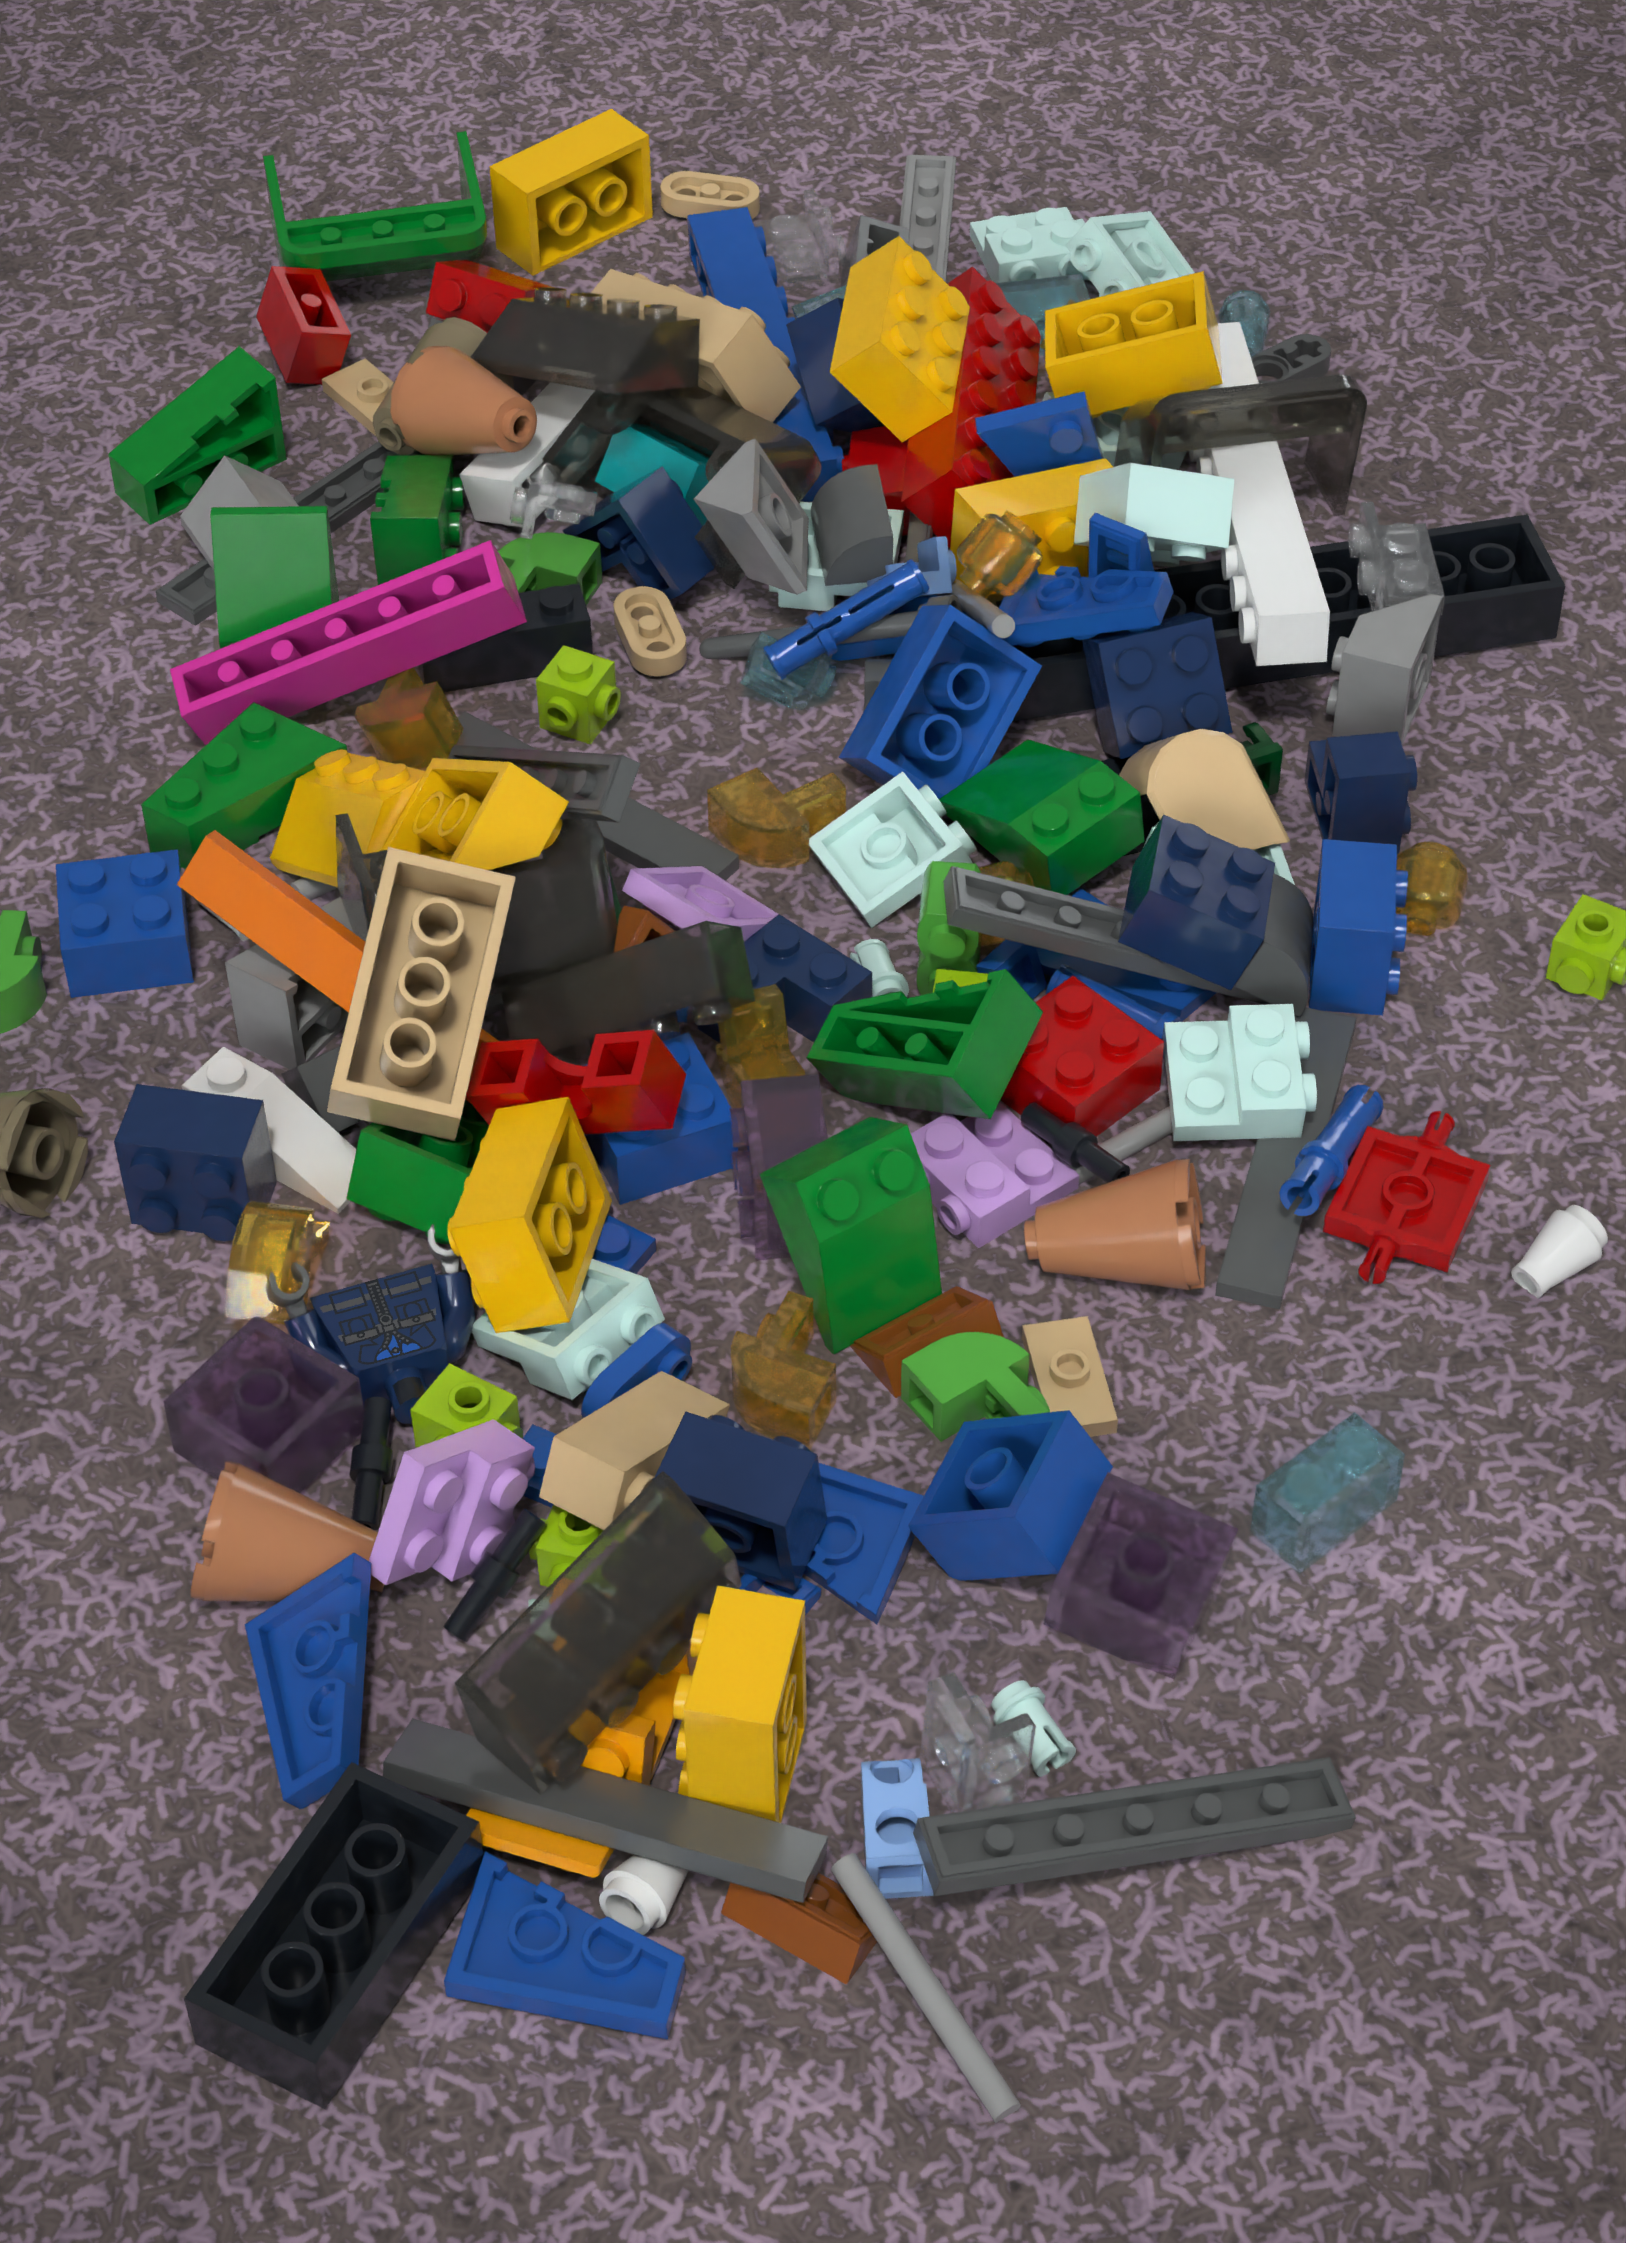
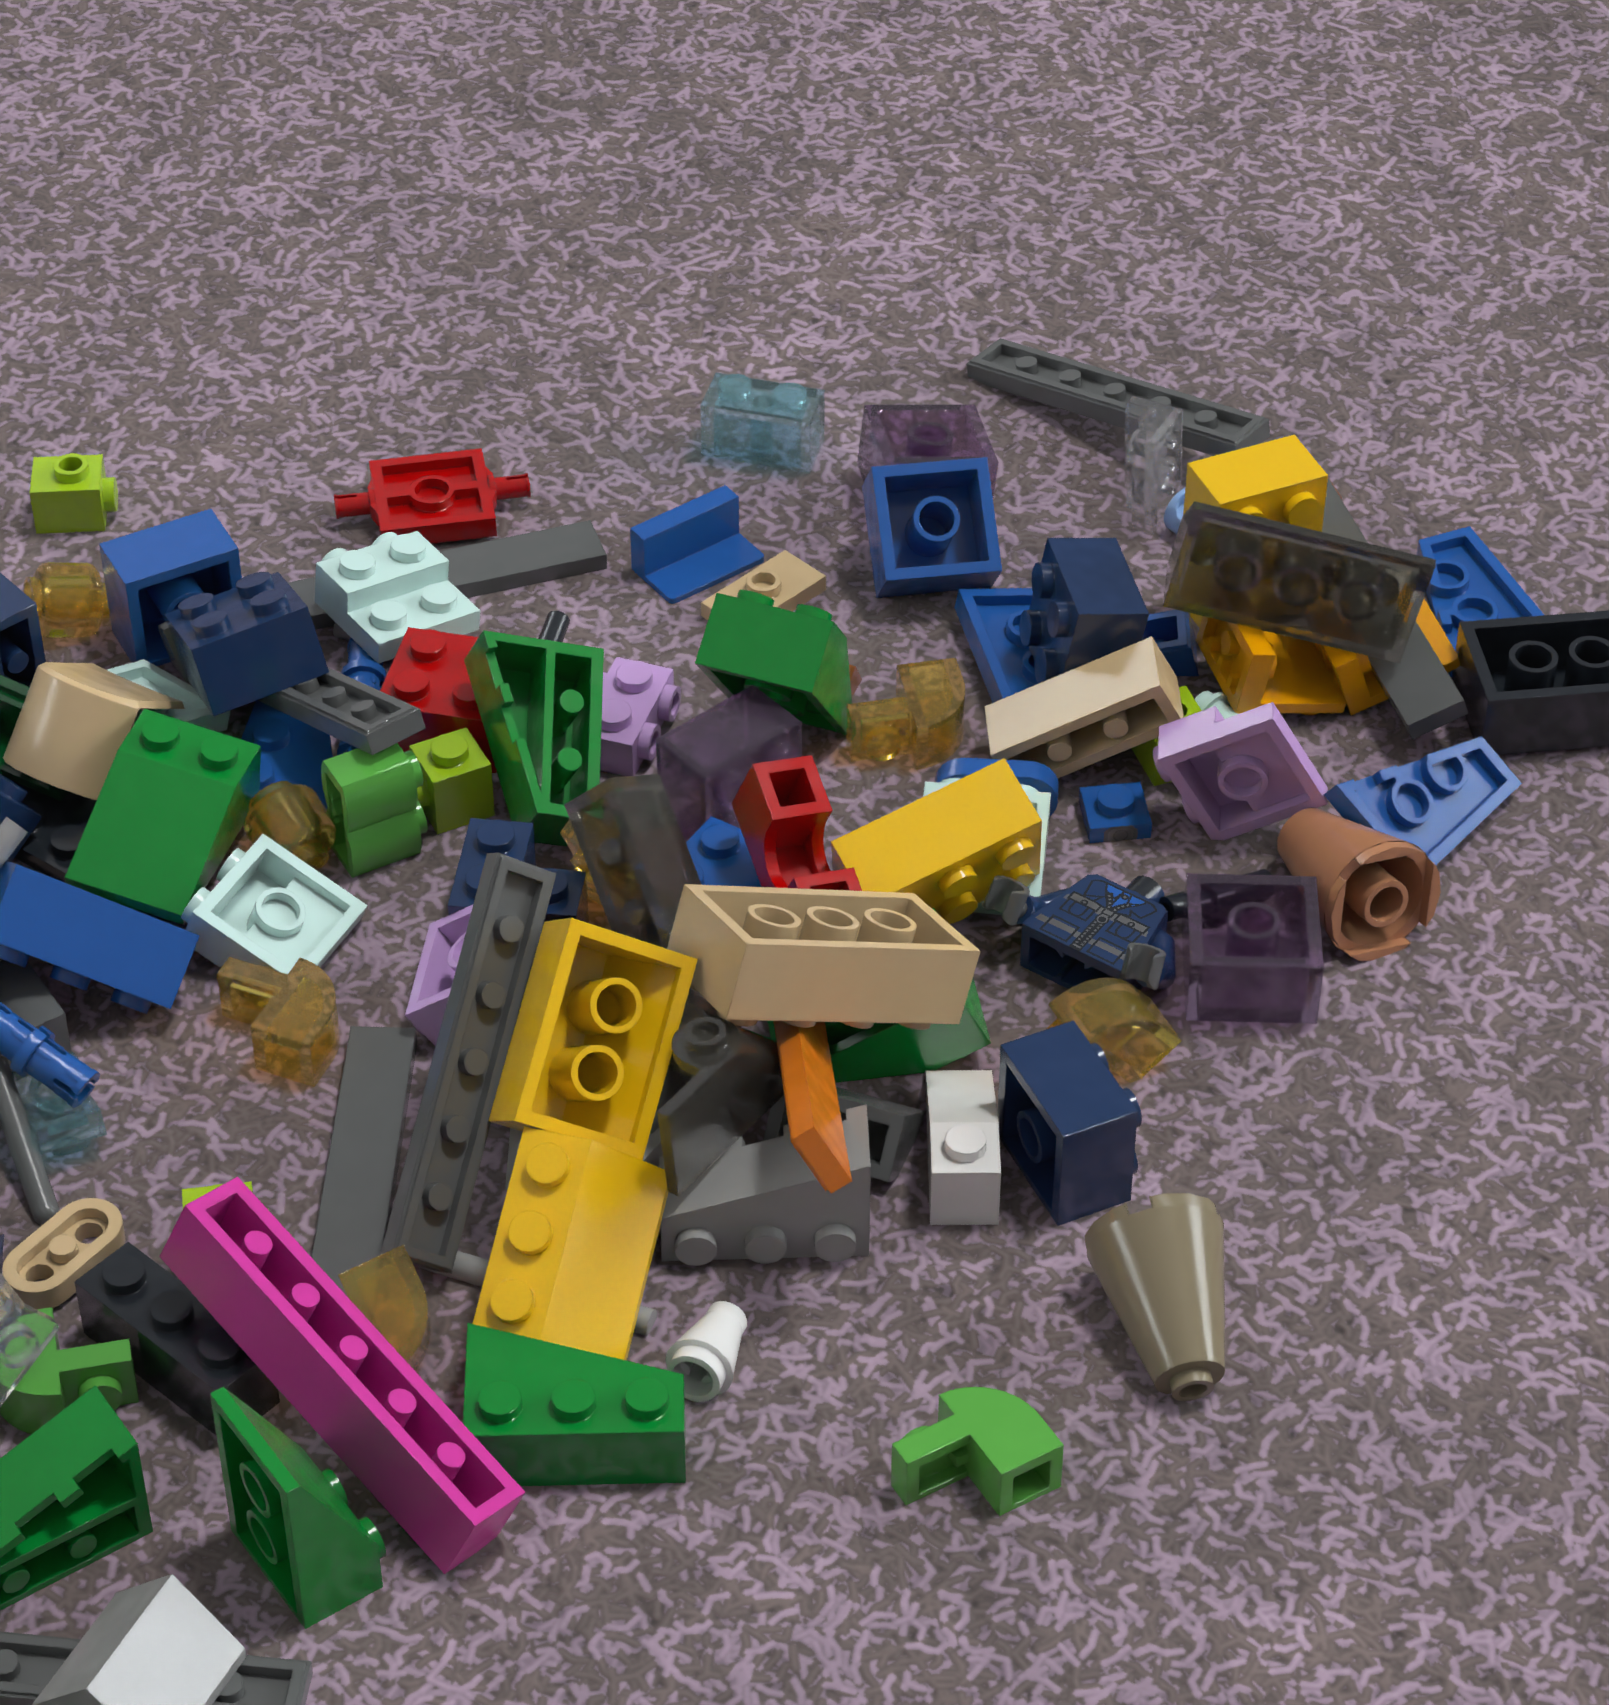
camera: 125 degrees left, 5 degrees down
blue brick [56,849,194,998] -> none
lime brick [410,1363,523,1448] -> none
light grey bar [831,1853,1021,2123] -> none
light aqua pin [850,939,909,997] -> none
bright green brick [901,1332,1050,1442] -> none
light aqua pin [991,1680,1076,1777] -> none
nougat cone [1024,1159,1206,1290] -> none
blue pin [1279,1085,1384,1216] -> none
white cone [1511,1205,1608,1298] -> none
none -> blue panel [630,485,764,604]

